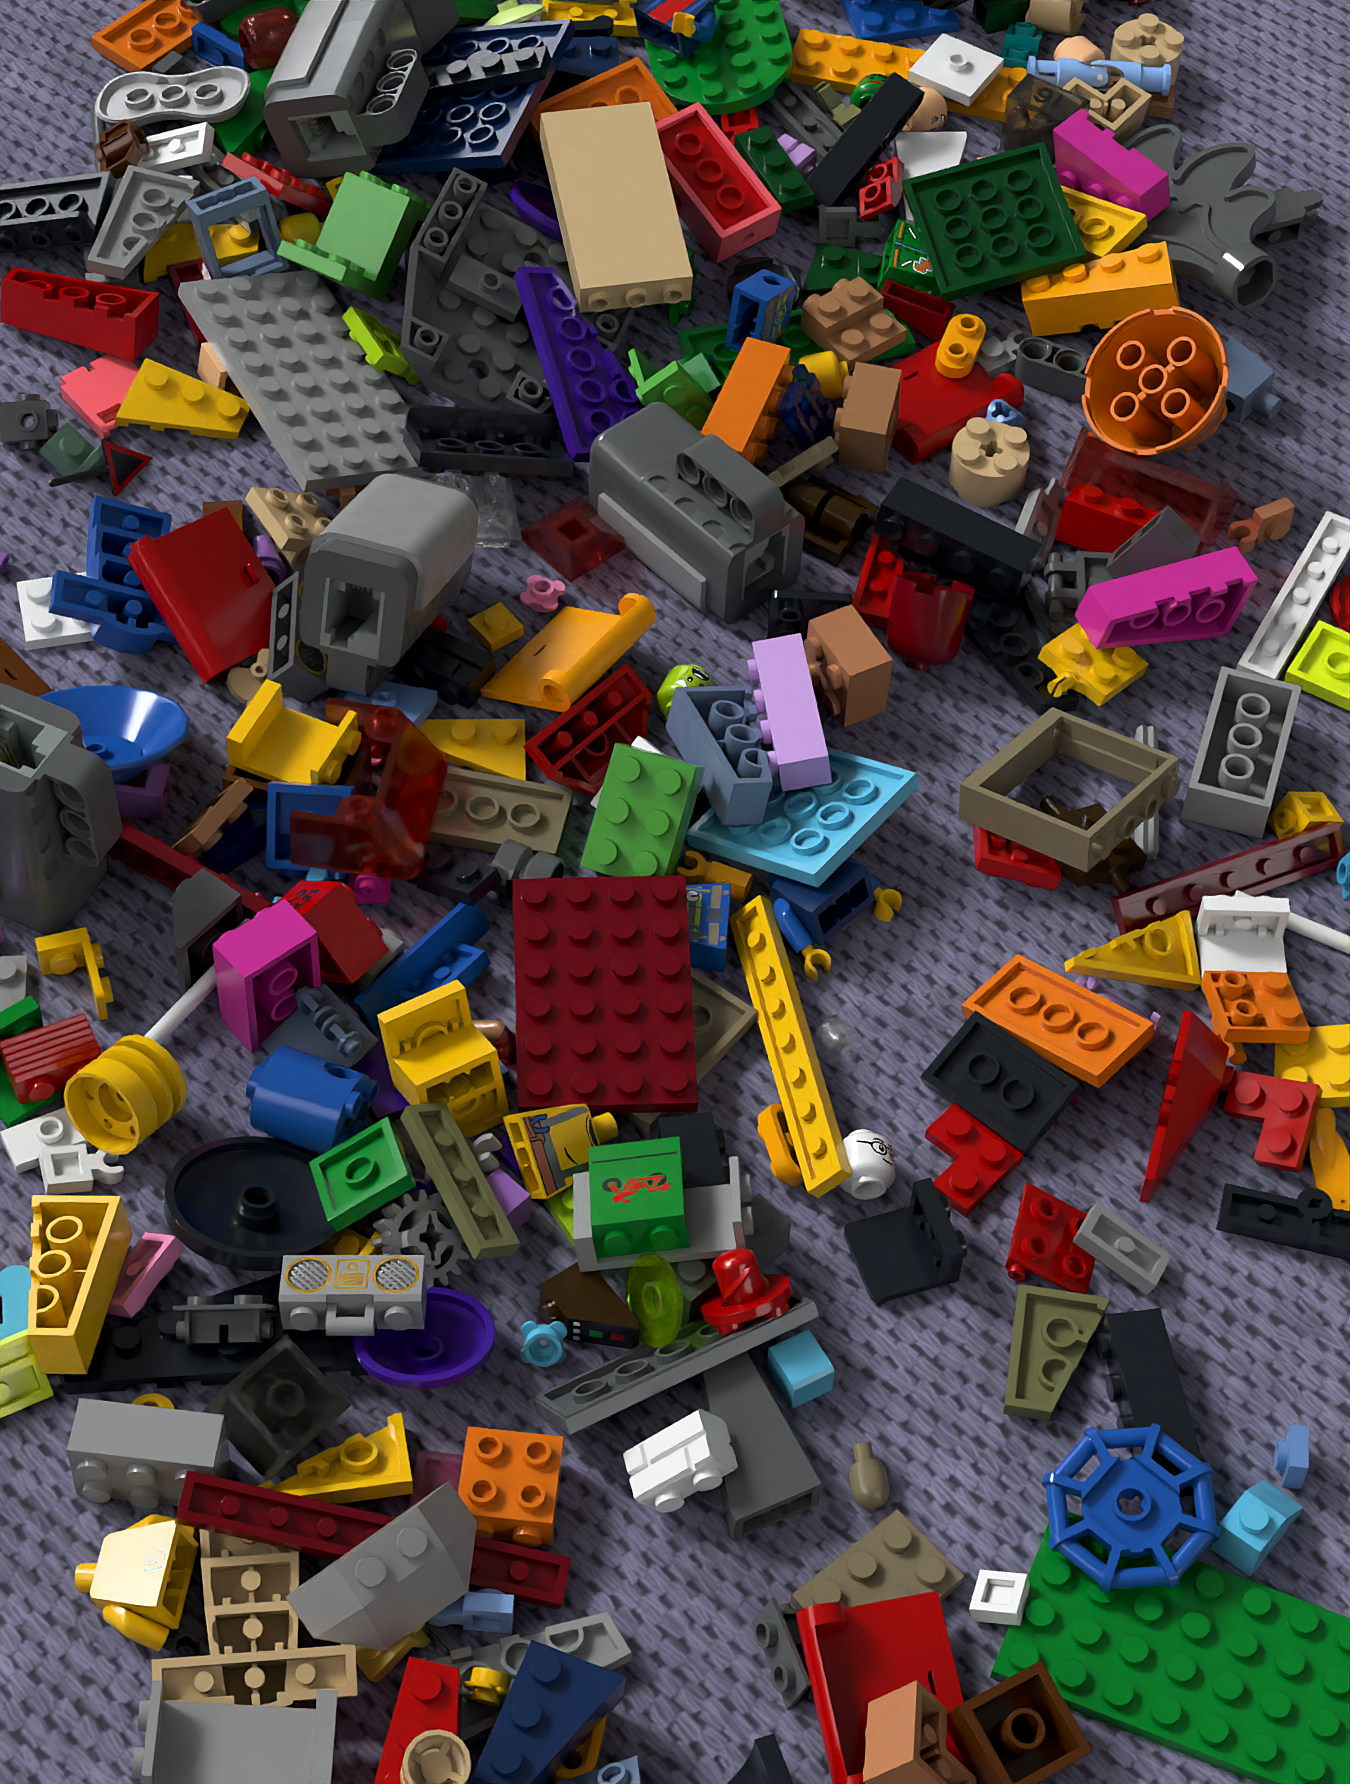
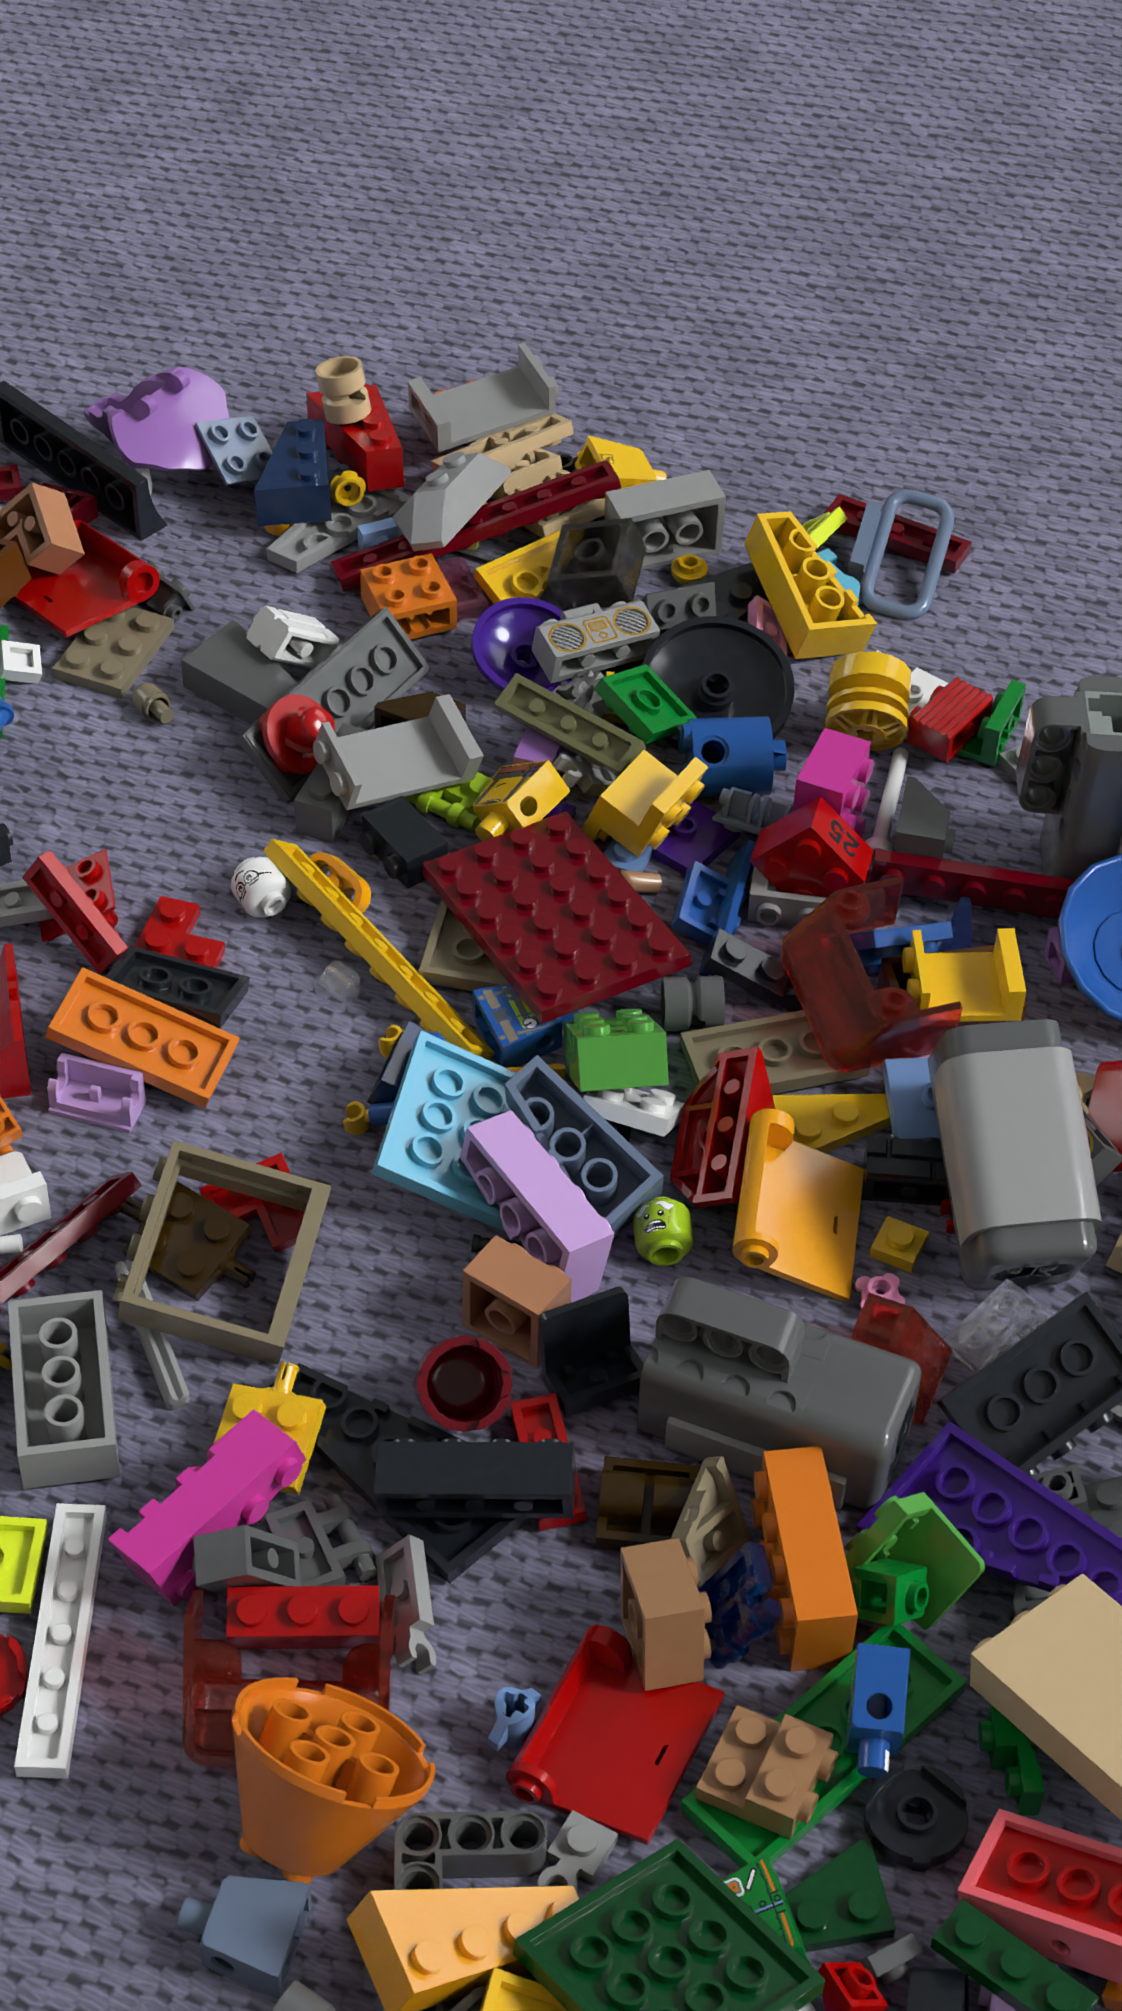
camera: 155 degrees right, 5 degrees down
yellow bracket [35,927,114,1021] -> none
medium nougat plate [169,777,254,859] -> none
medium azure plate [520,1321,567,1367] -> none
green panel [588,1136,690,1258] -> none
clear neon green dish [626,1253,683,1348] -> none
medium azure piece [766,1329,835,1409] -> none
yellow head [794,351,849,404] -> none
black bracket [843,1177,967,1303] -> none
dark red slope [879,279,956,342] -> none
light orange plate [935,314,986,379] -> none
tan brick [948,417,1030,508] -> none
olive wing [1003,1284,1111,1421] -> none
yellow wing [1064,910,1201,991] -> none
nougat plate [1227,497,1295,553] -> none
none -> red plate [22,850,128,975]

